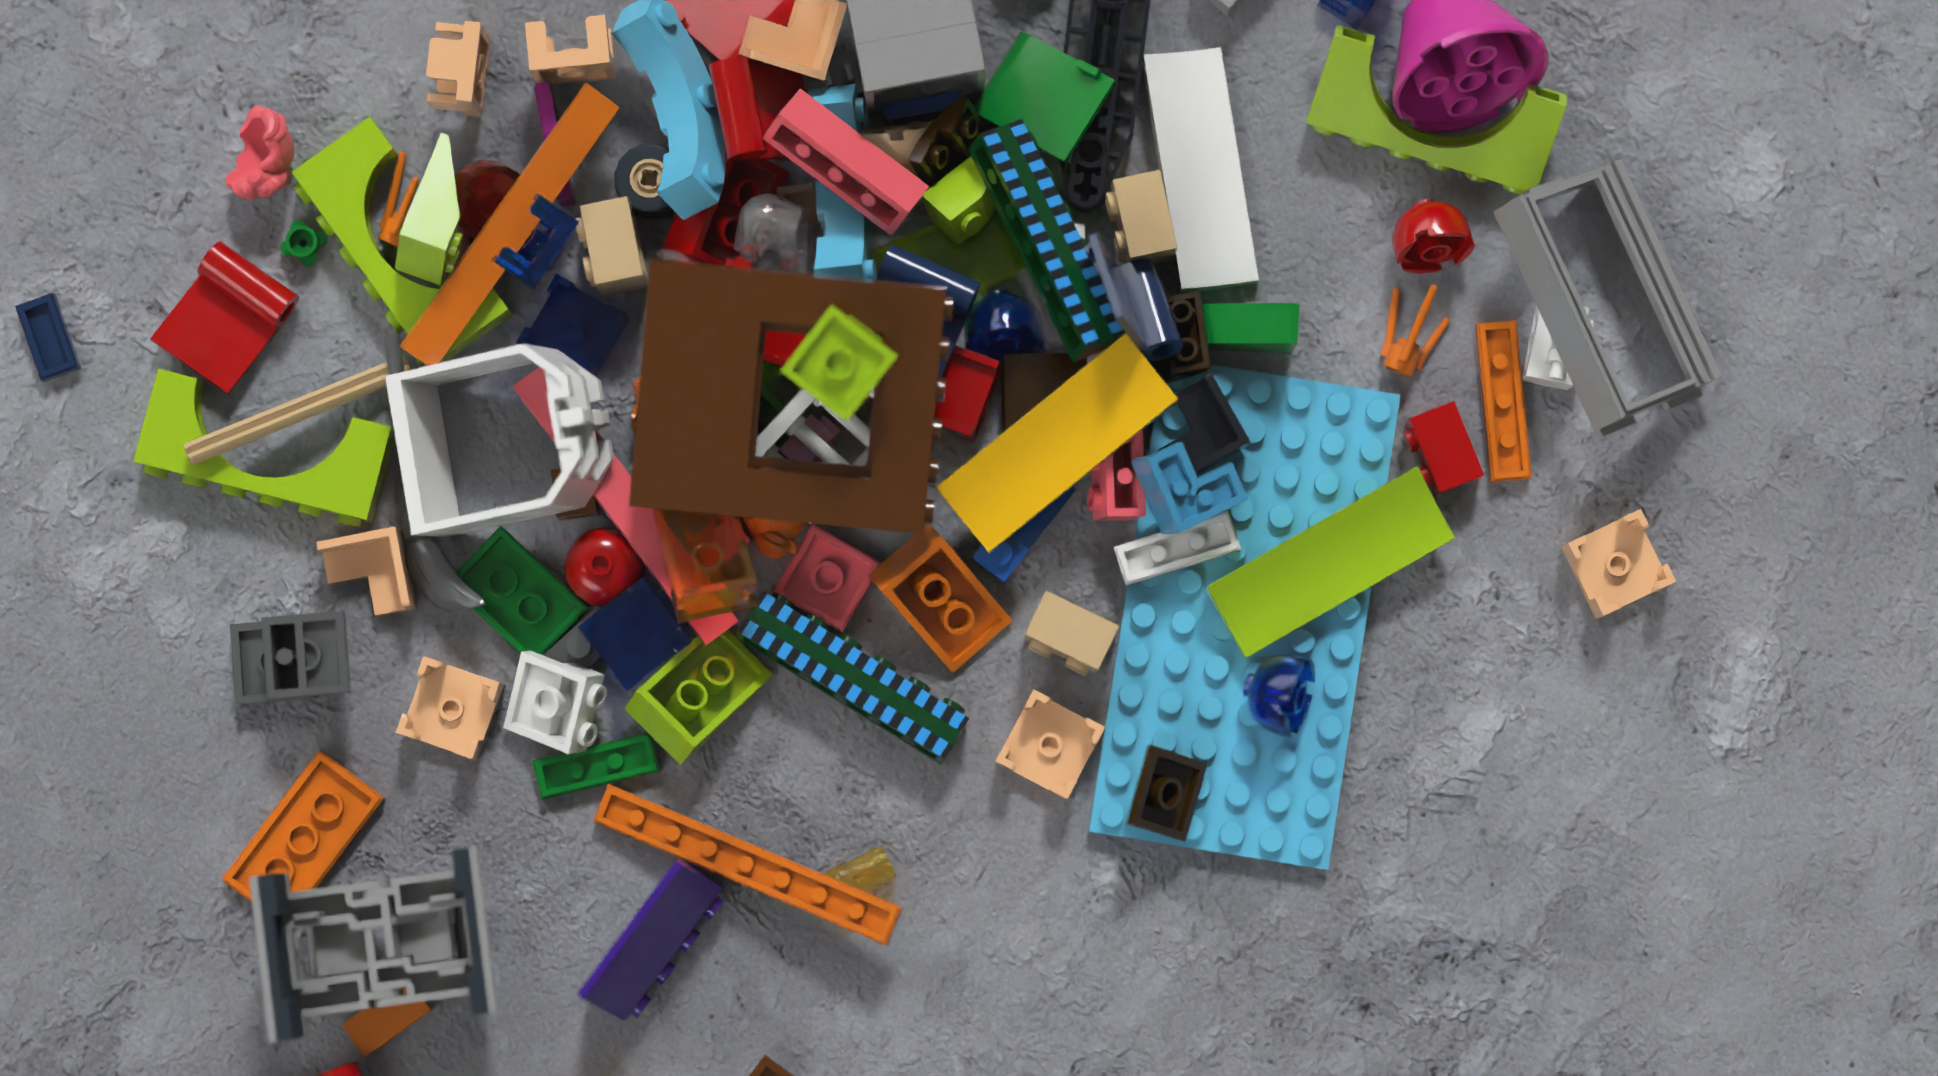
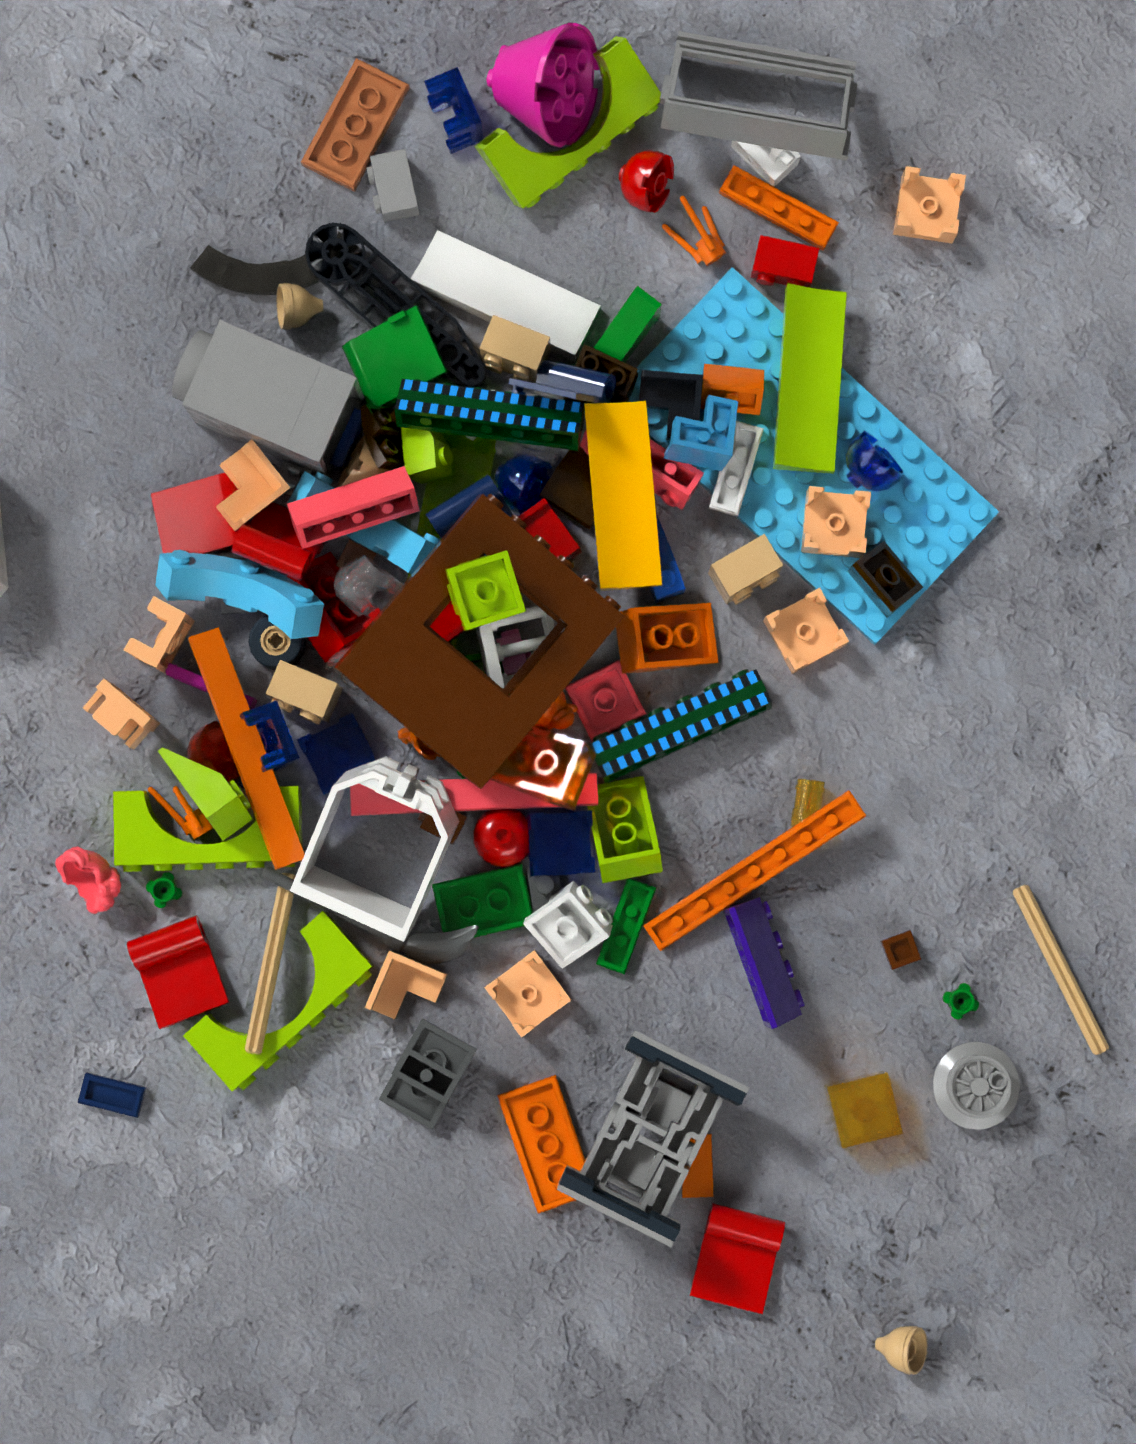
camera: 55 degrees left, 0 degrees up
none -> orange panel [700,363,764,415]
none -> light nougat panel [801,486,871,558]

